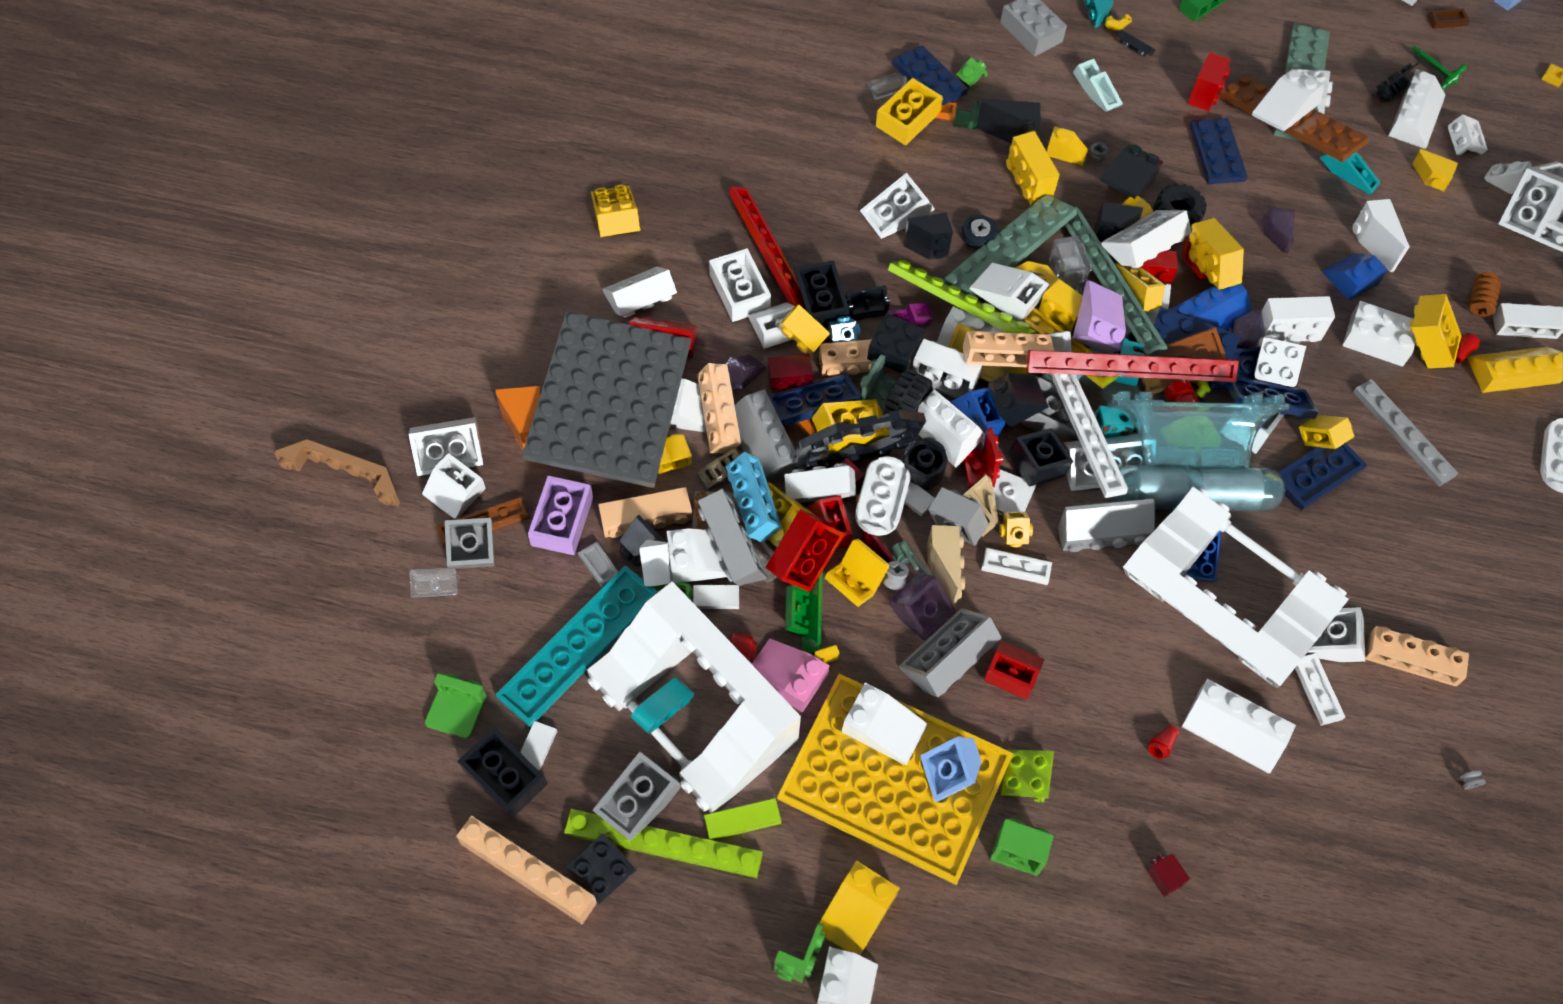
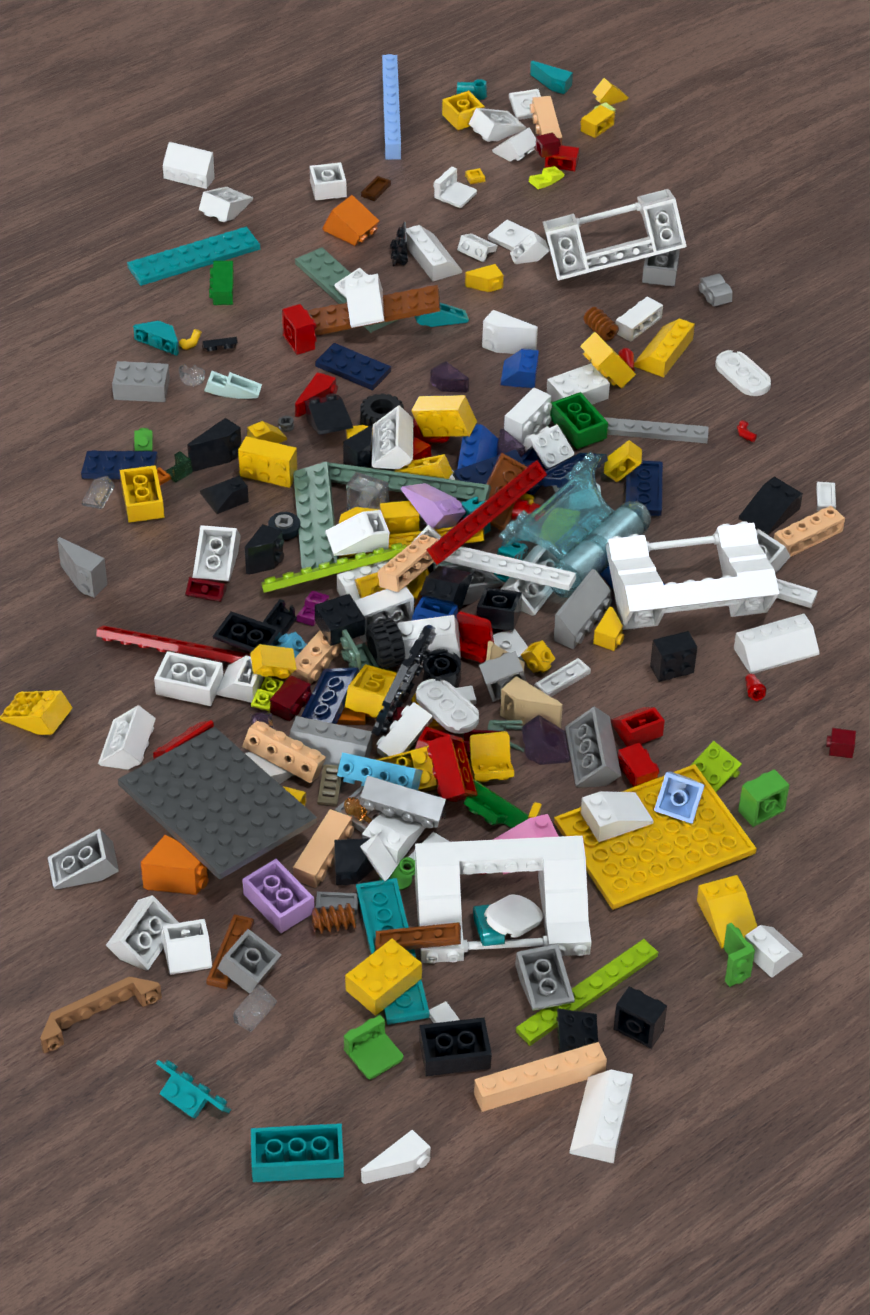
camera: 50 degrees left, 15 degrees down
lime tile [704,798,781,840] -> none
light grey wheel [883,561,909,590] -> none
green piece [1412,46,1467,91] -> none
none -> light grey slope [48,829,119,890]
none -> light grey slope [57,537,108,598]
none -> teal bracket [156,1060,232,1119]
none -> clear hair [179,364,206,386]
none -> dark red slope [185,577,227,602]
none -> black slope [200,476,249,514]
none -> neon yellow slope [251,677,284,711]
none -> teal brick [251,1123,344,1182]
none -> red slope [295,372,338,417]
none -> dark orange piece [311,903,356,934]
none -> orange slope [322,195,380,246]
none -> yellow brick [345,939,422,1016]
none -> white slope [361,1130,430,1184]
none -> dark orange tile [375,922,461,950]
none -> white bracket [433,167,477,208]
none -> white tile [484,894,543,937]
none -> white plate [488,220,533,251]
none -> green brick [550,392,608,449]
none -> white slope [569,1070,633,1163]
none -> yellow slope [593,607,624,651]
none -> black brick [613,986,667,1049]
none -> red brick [618,742,659,787]
none -> black brick [650,631,697,682]
none -> red arm [737,420,757,443]
none -> black slope [738,476,803,535]
none -> white tile [816,482,836,511]

